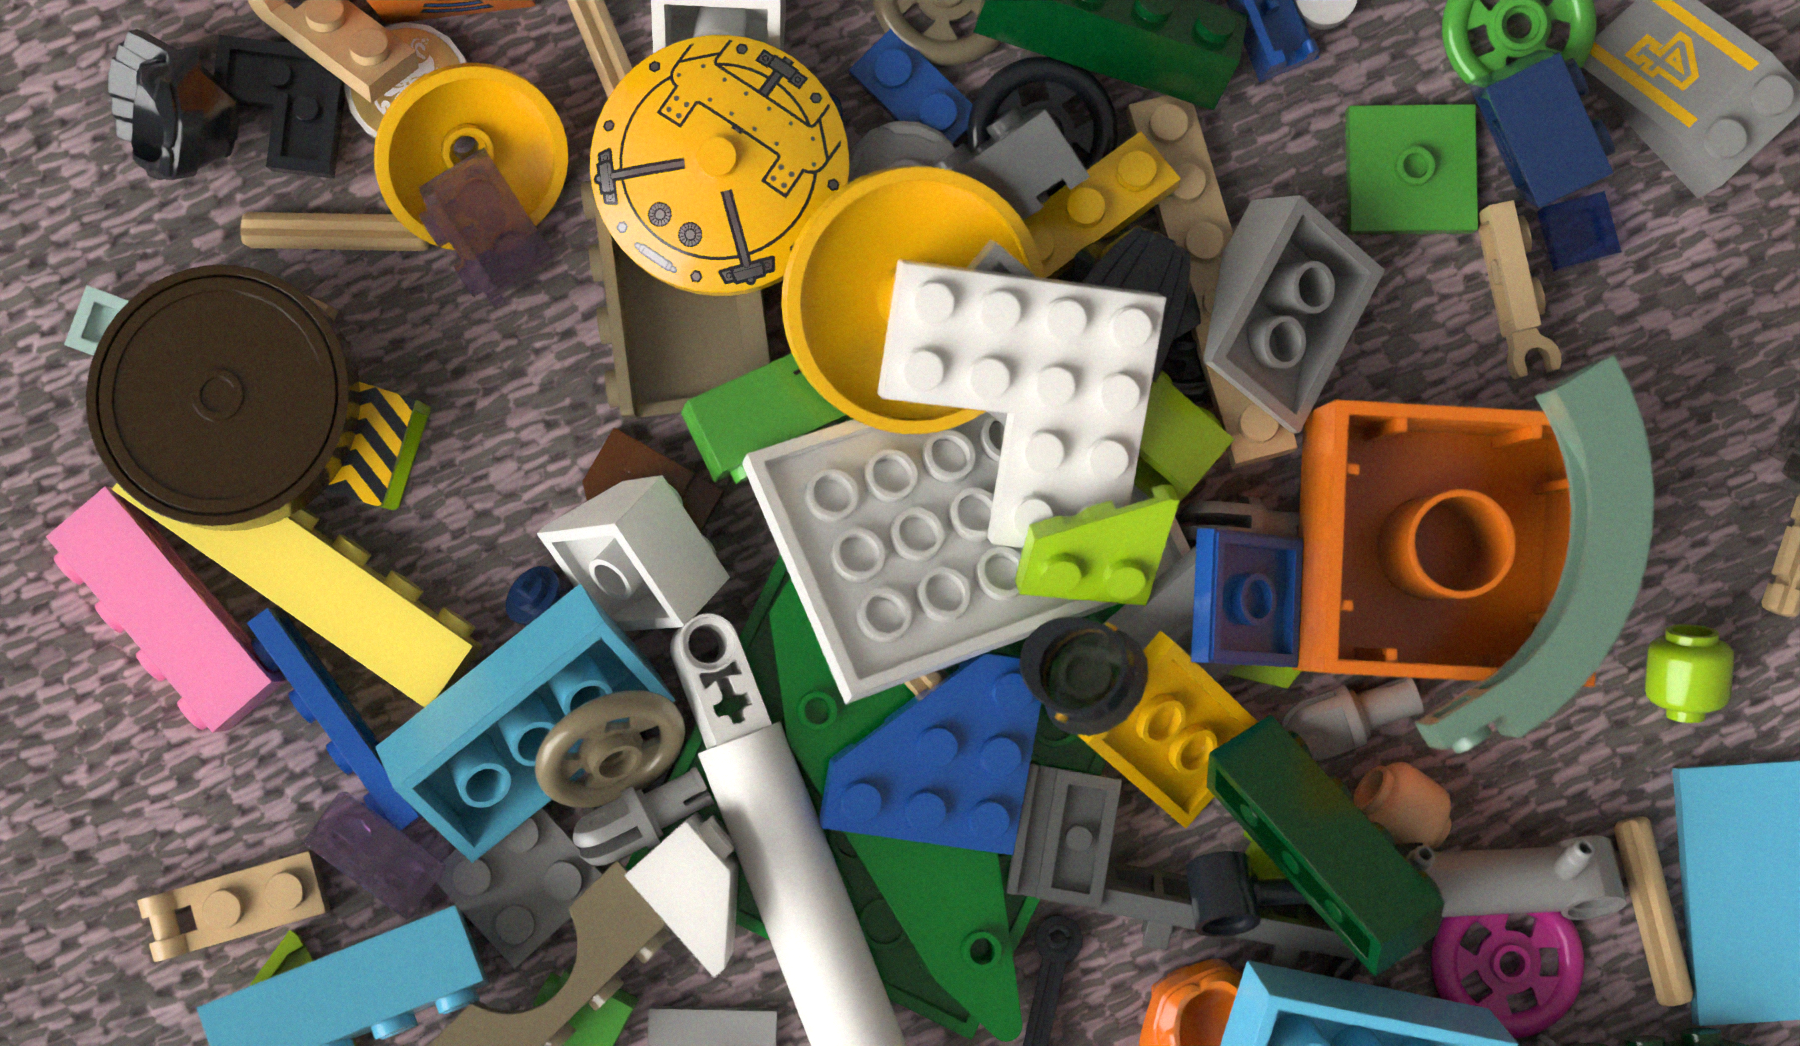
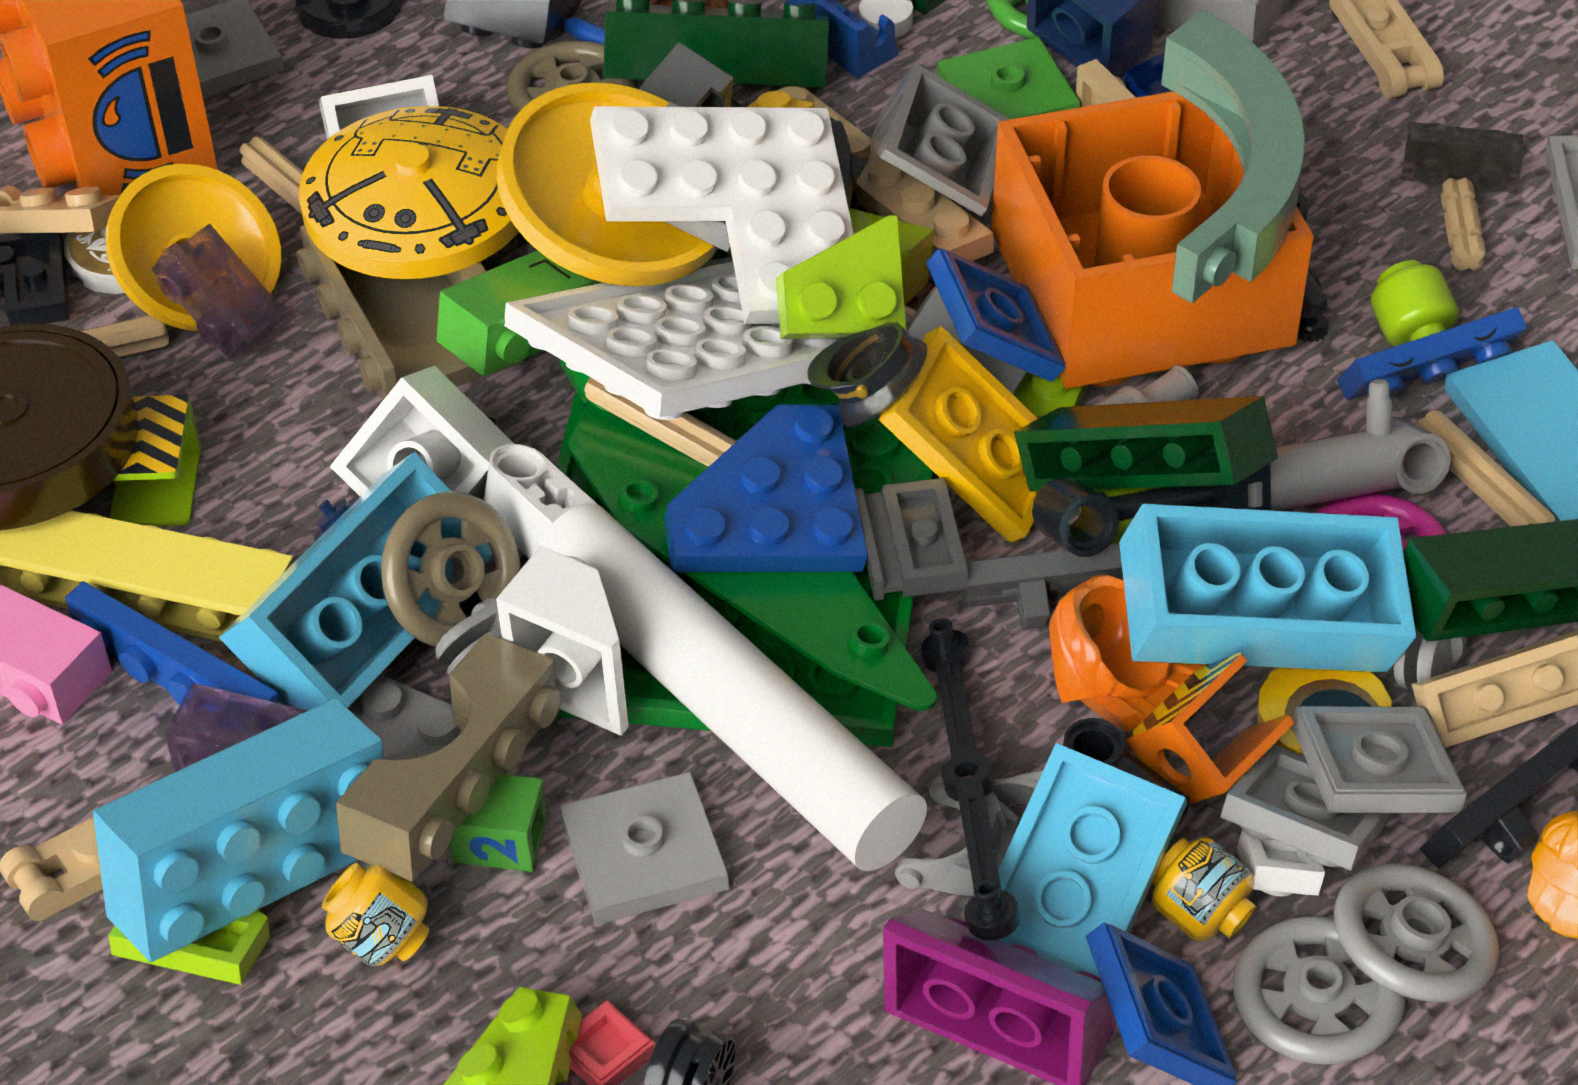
camera: 20 degrees left, 40 degrees down
none -> blue plate [1337,307,1527,400]

